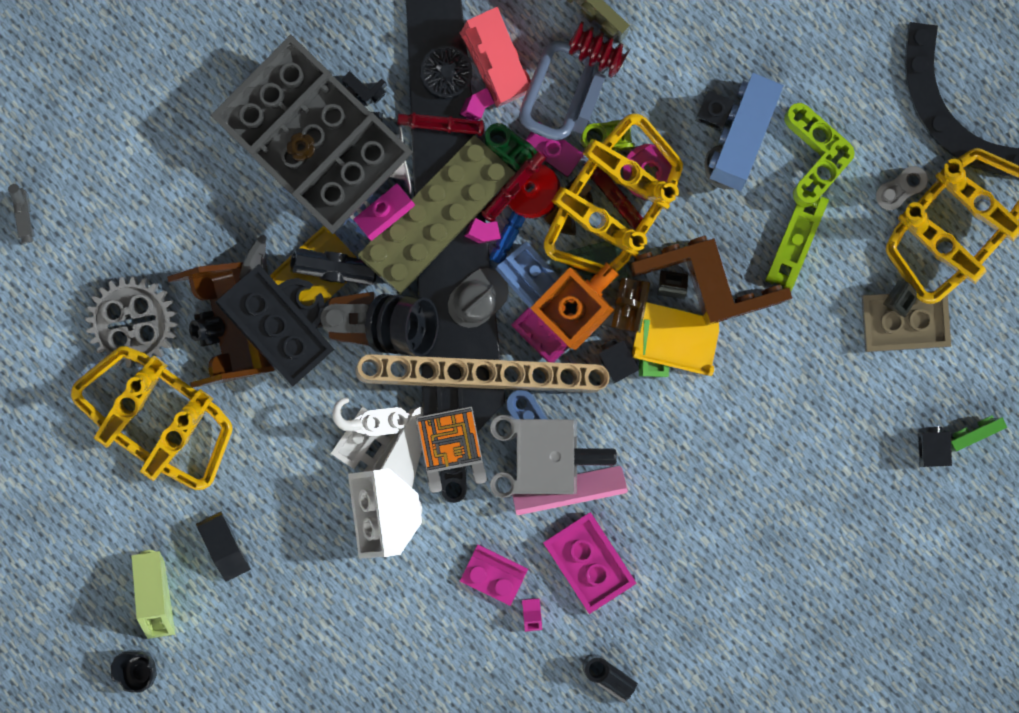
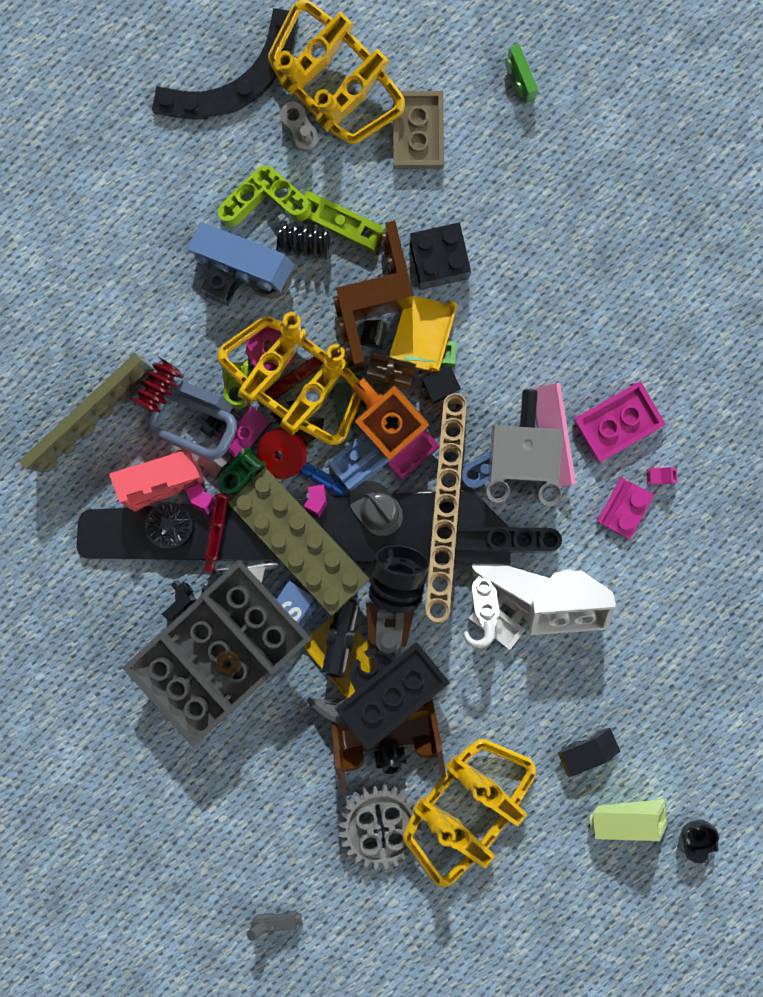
camera: 80 degrees left, 0 degrees up
dark pink plate [353,184,415,241] -> none
flag [416,407,487,493] -> none
dark red piece [481,150,547,222] -> none
black piece [582,654,638,703] -> none
pearl dark grey slope [883,280,917,318] -> none
black brick [918,427,952,467] -> none
none -> black bracket [196,408,242,440]
none -> light grey slope [197,442,233,478]
none -> black piece [276,220,330,260]
none -> black piece [409,222,471,290]

